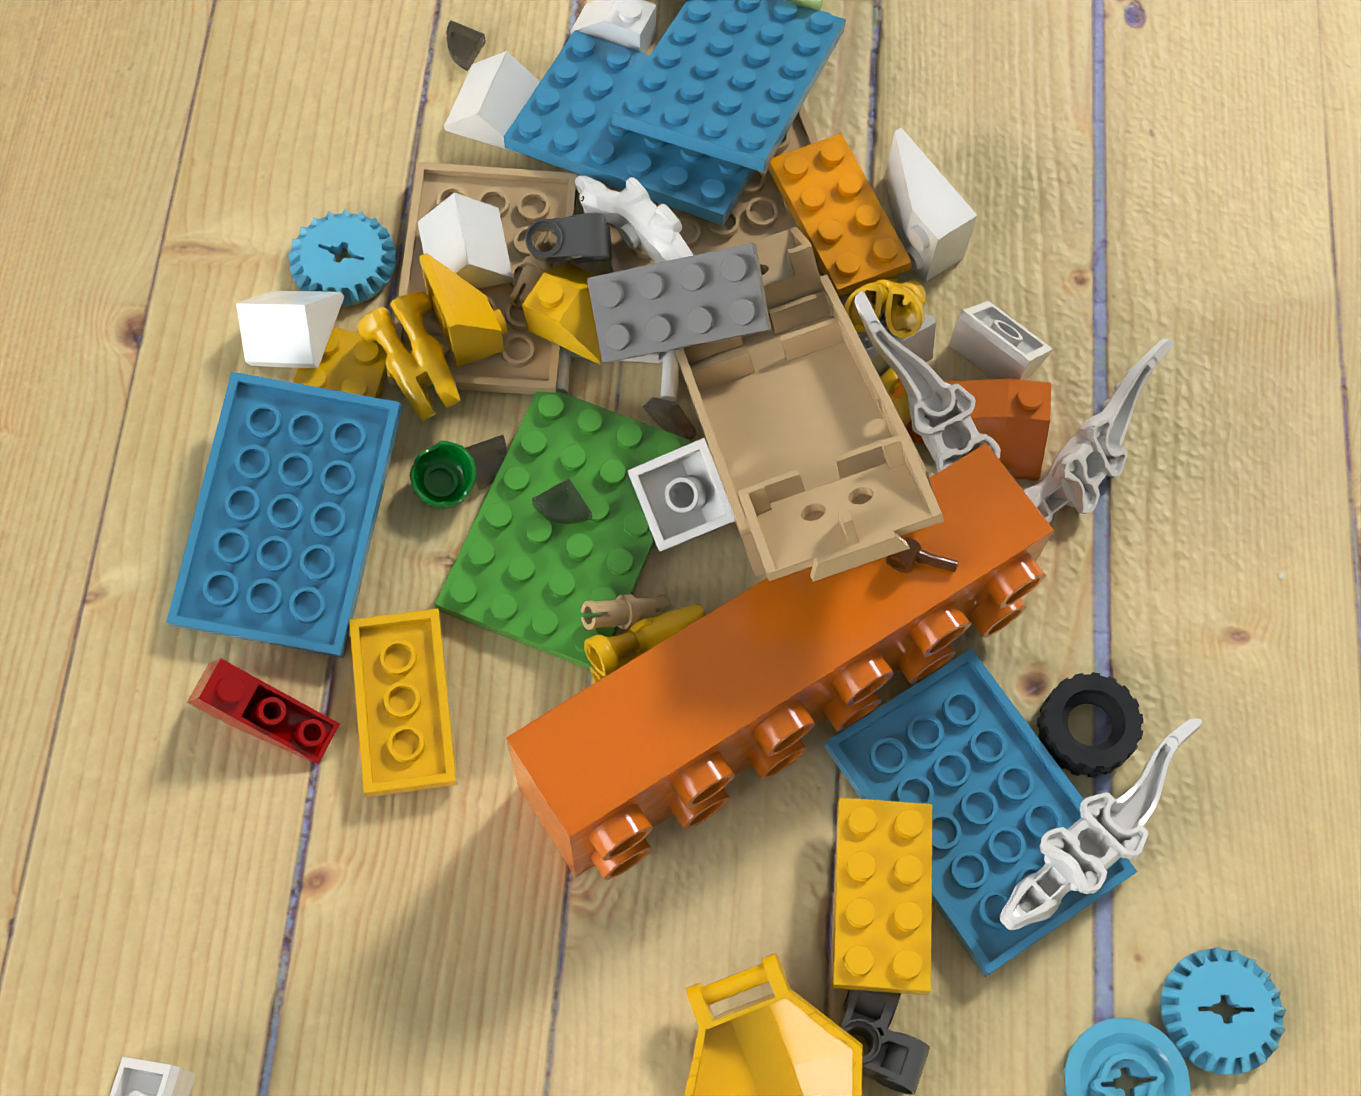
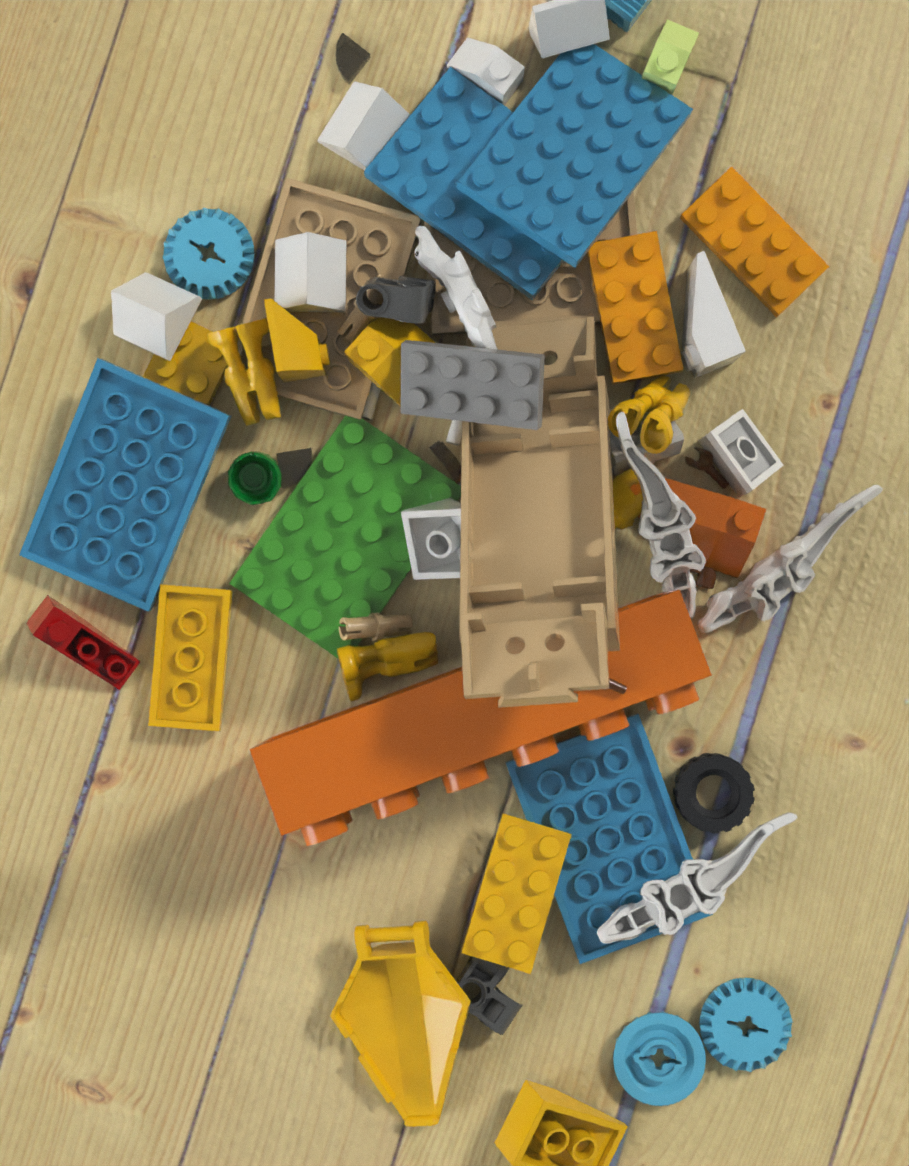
camera: 15 degrees right, 20 degrees up
clear smoke tile [532,478,592,524] -> none
none -> light orange plate [680,166,830,318]
none -> reddish brown hand [685,447,729,489]

